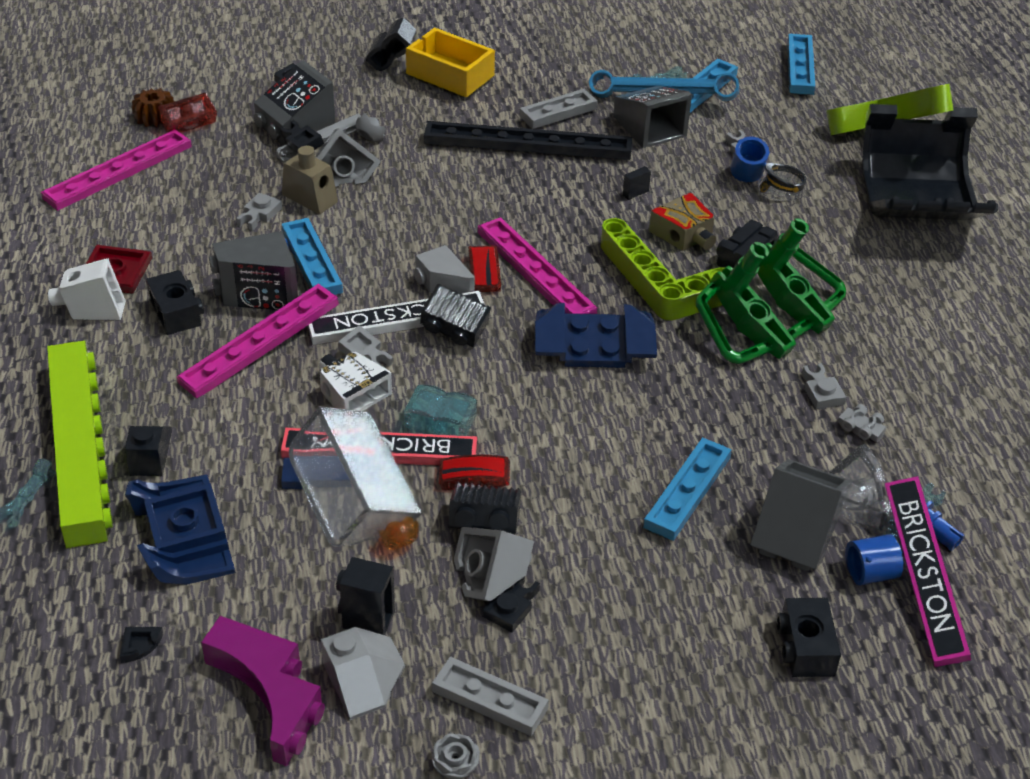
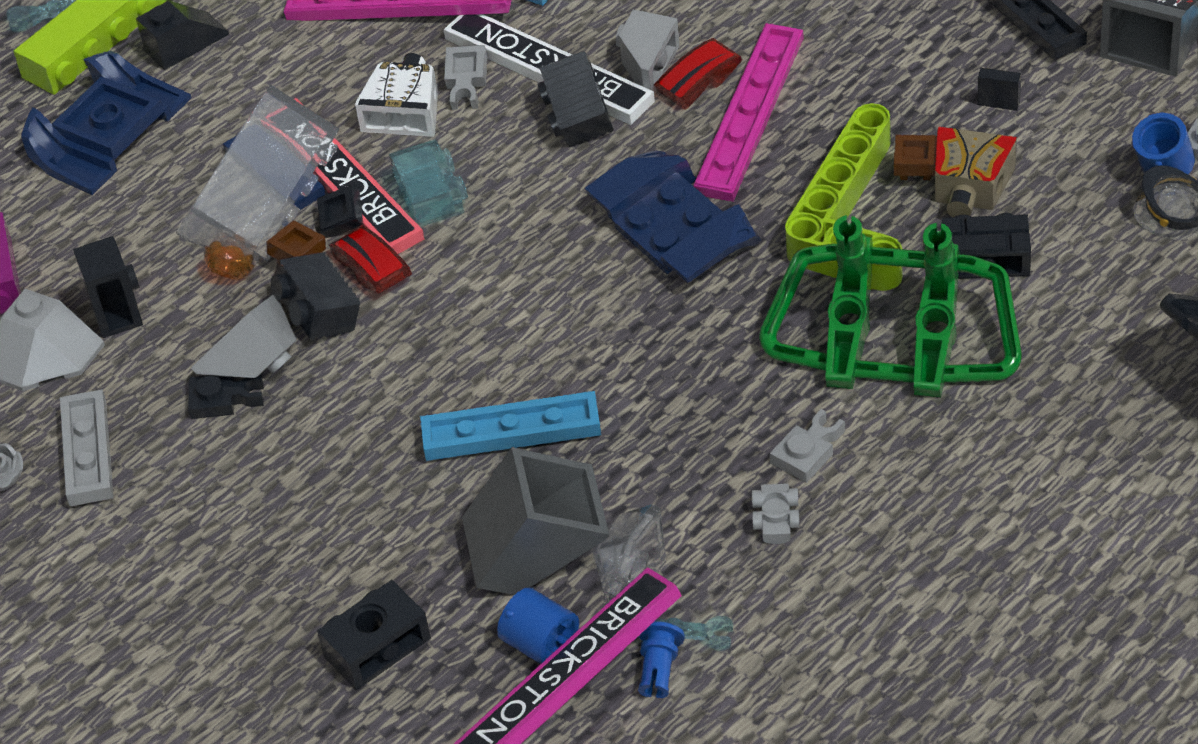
camera: 60 degrees right, 5 degrees up
none -> reddish brown tile [266,220,326,260]
none -> black tile [317,184,363,238]
none -> reddish brown tile [894,135,937,181]

